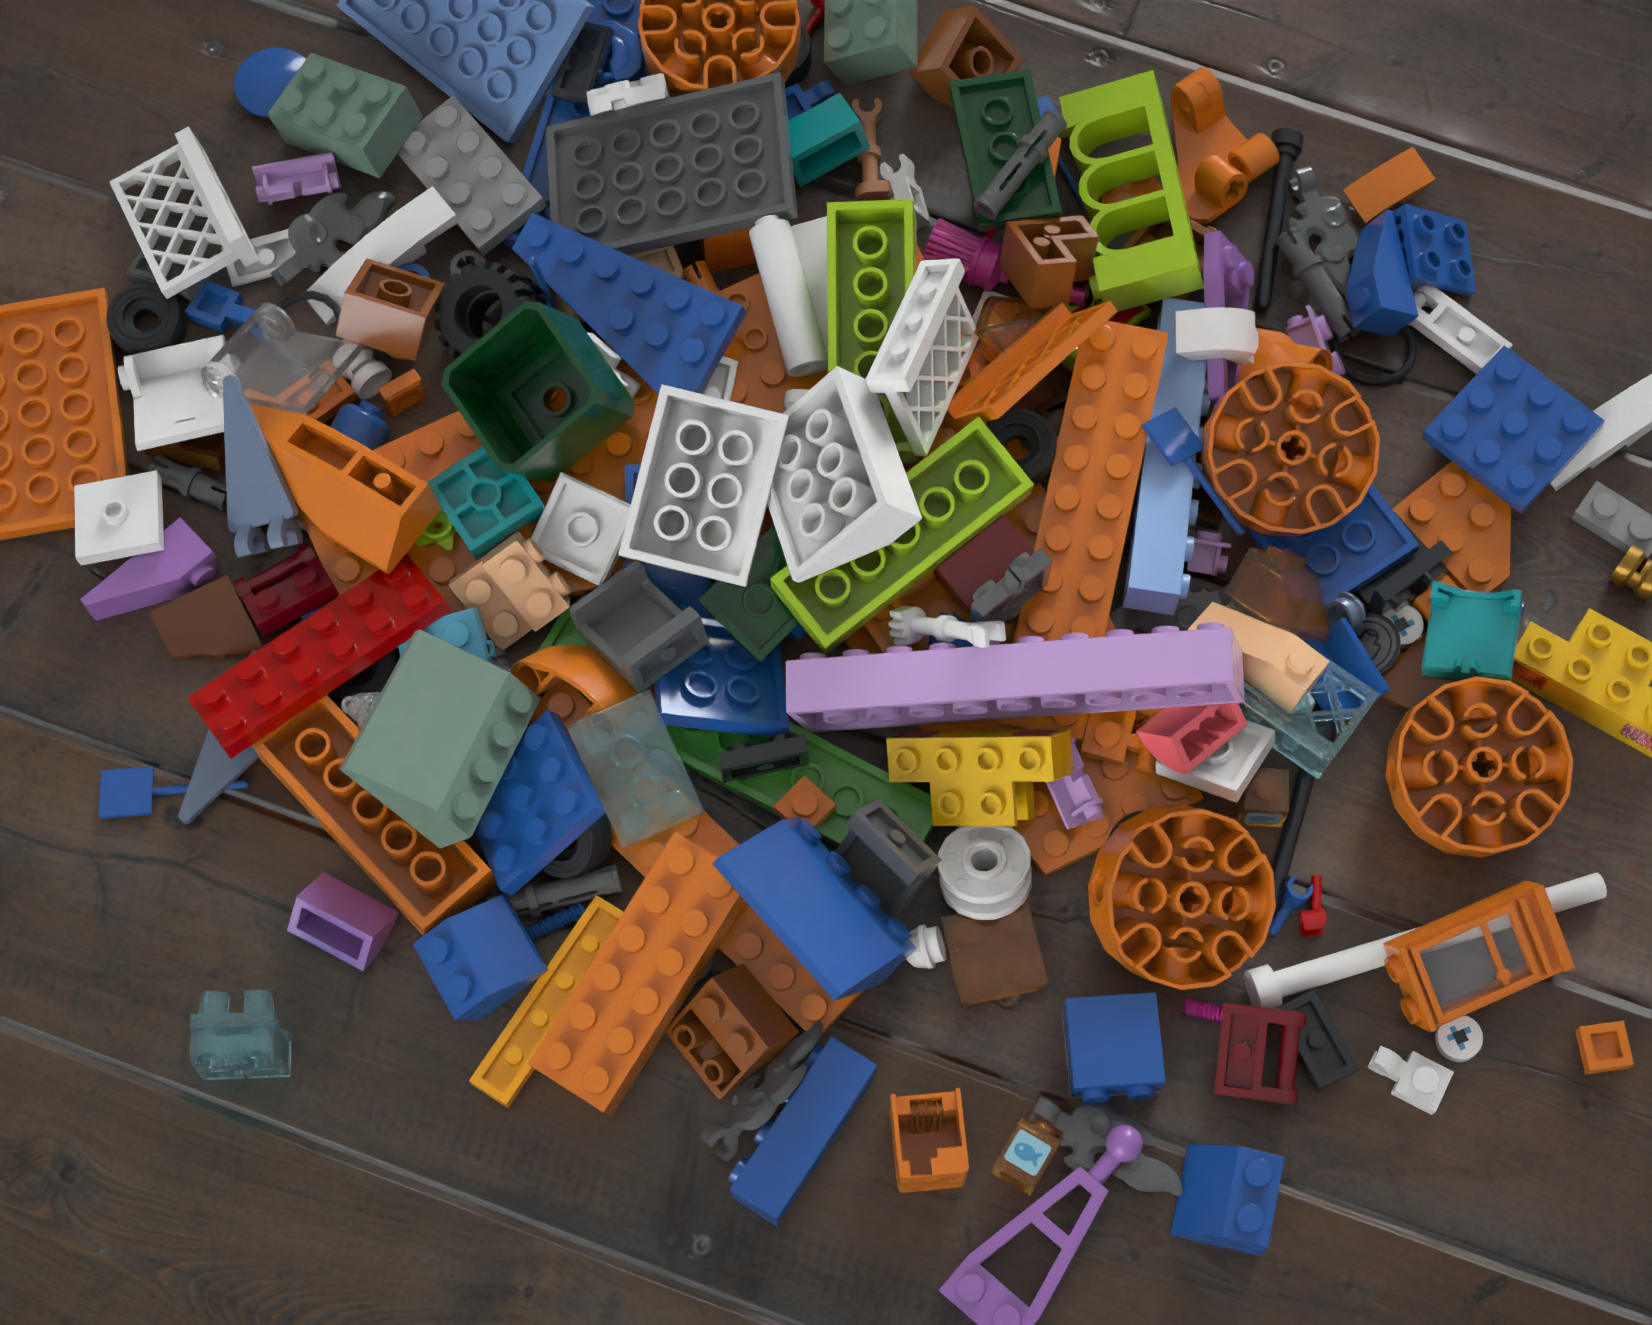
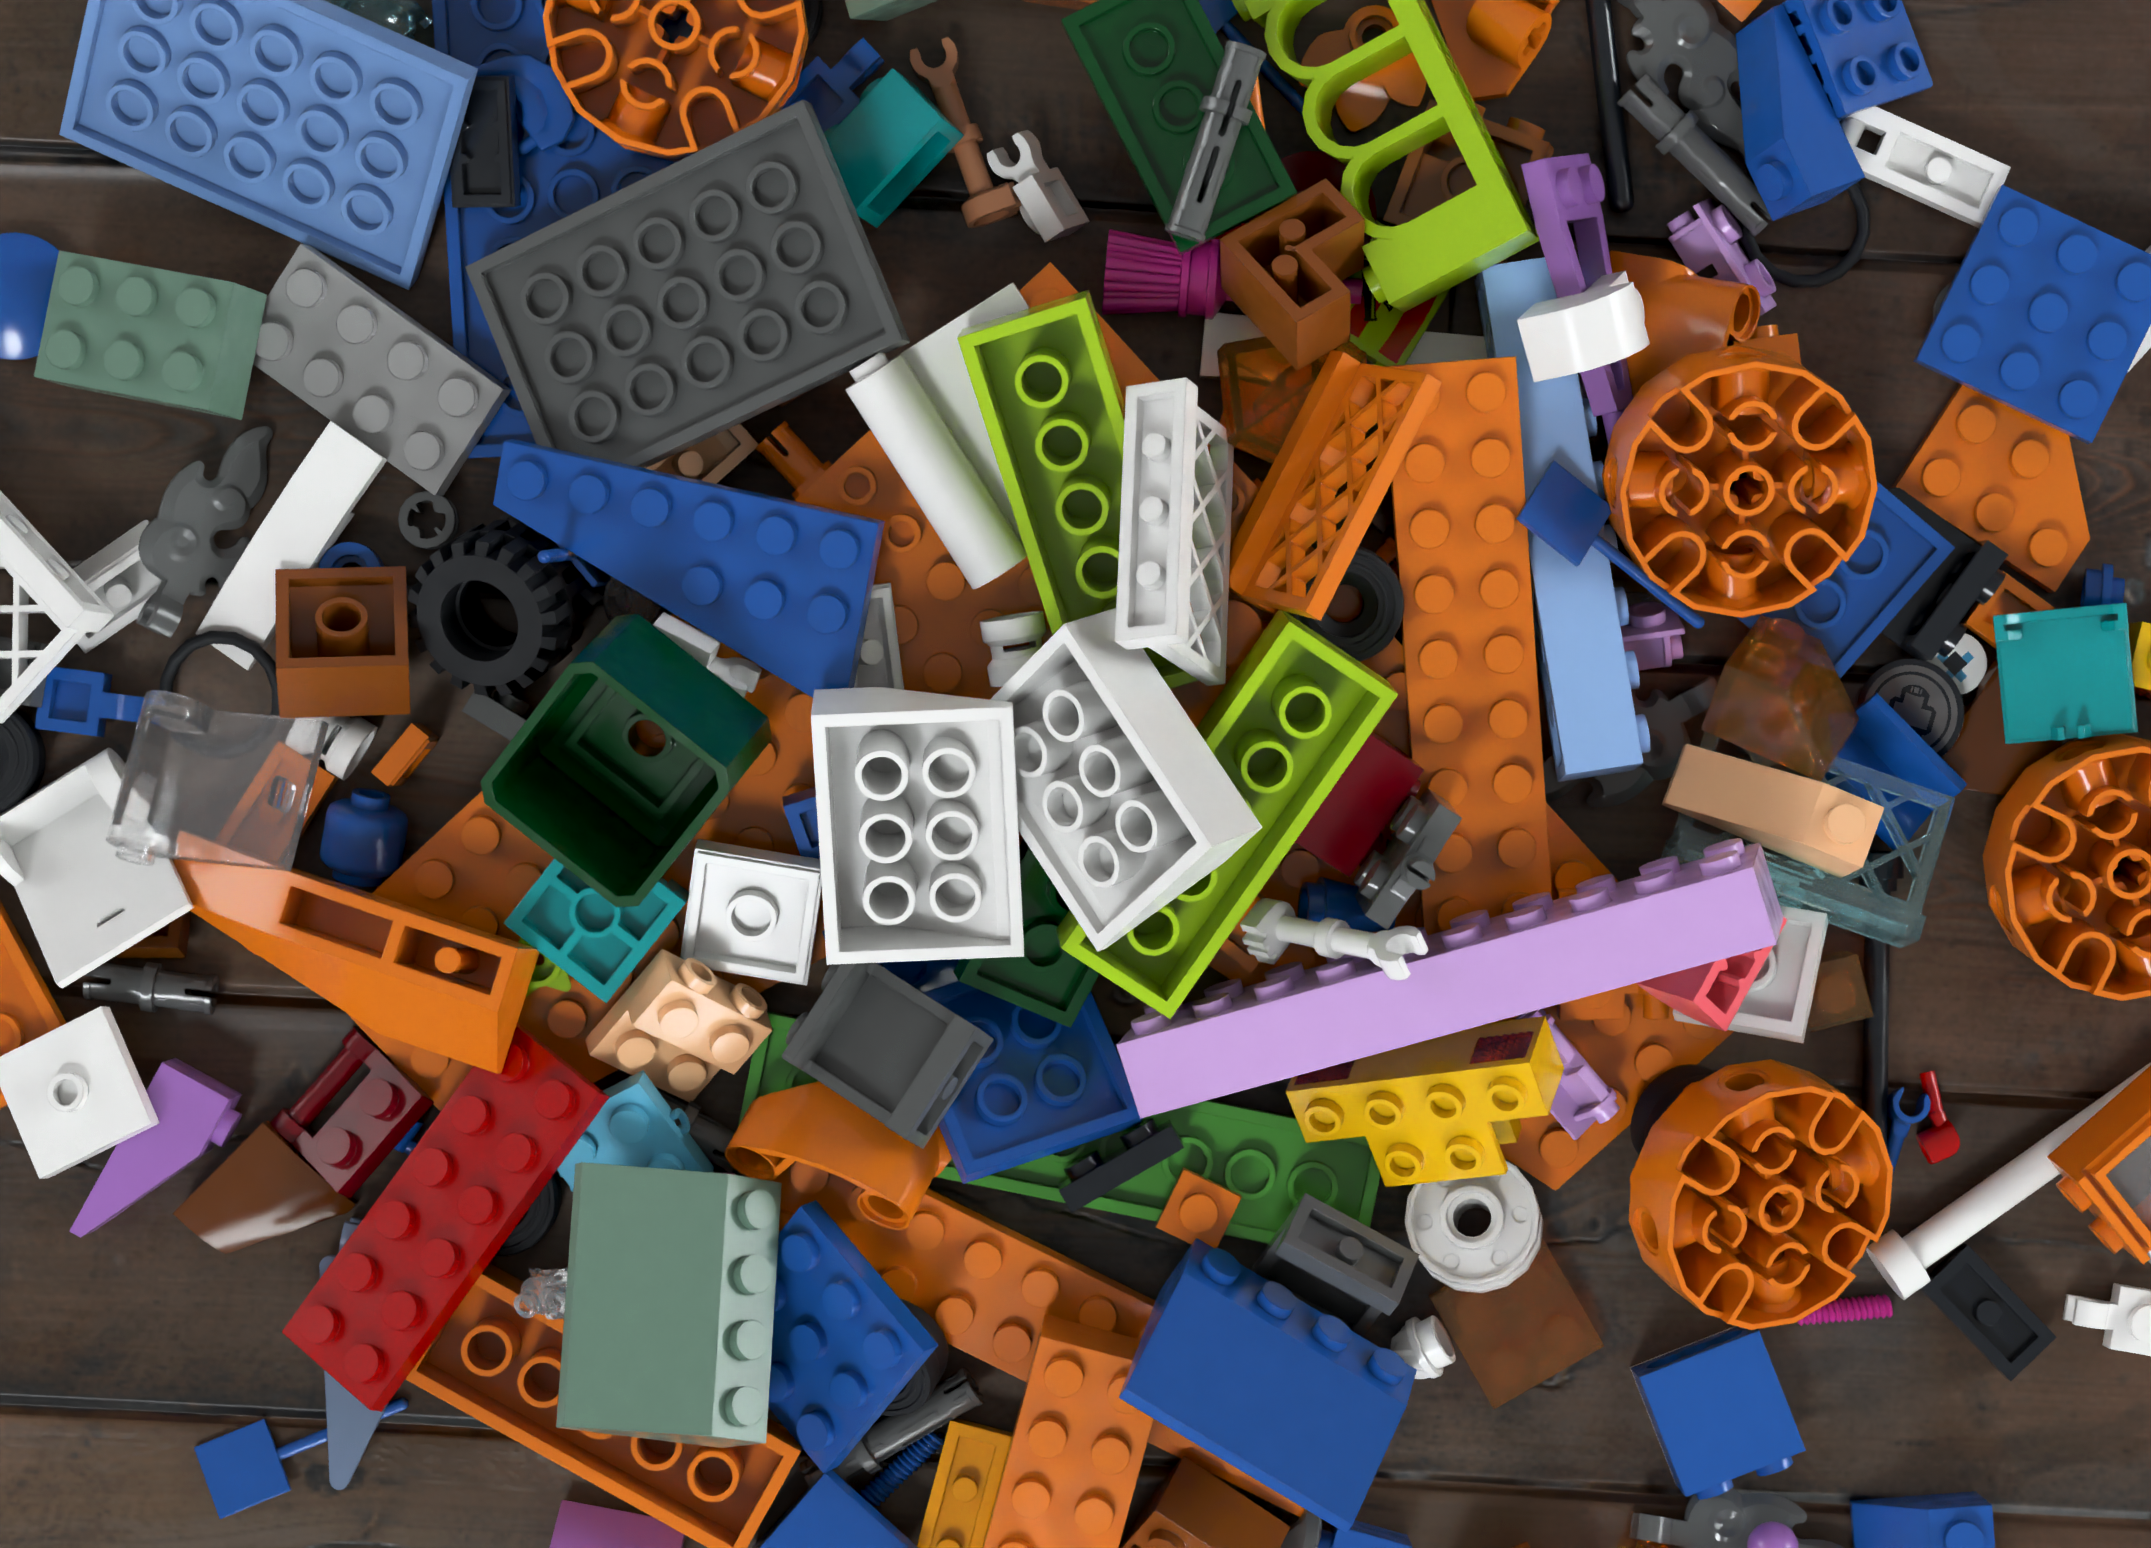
camera: 20 degrees left, 20 degrees up
sand blue flag [223,375,303,558] -> none
lavender hinge [252,152,341,205] -> none
clear light blue plate [568,689,704,848] -> none
white plate [586,73,670,116] -> none
dark red plate [1214,1002,1307,1104] -> none
sand blue plate [1325,592,1366,632] -> none

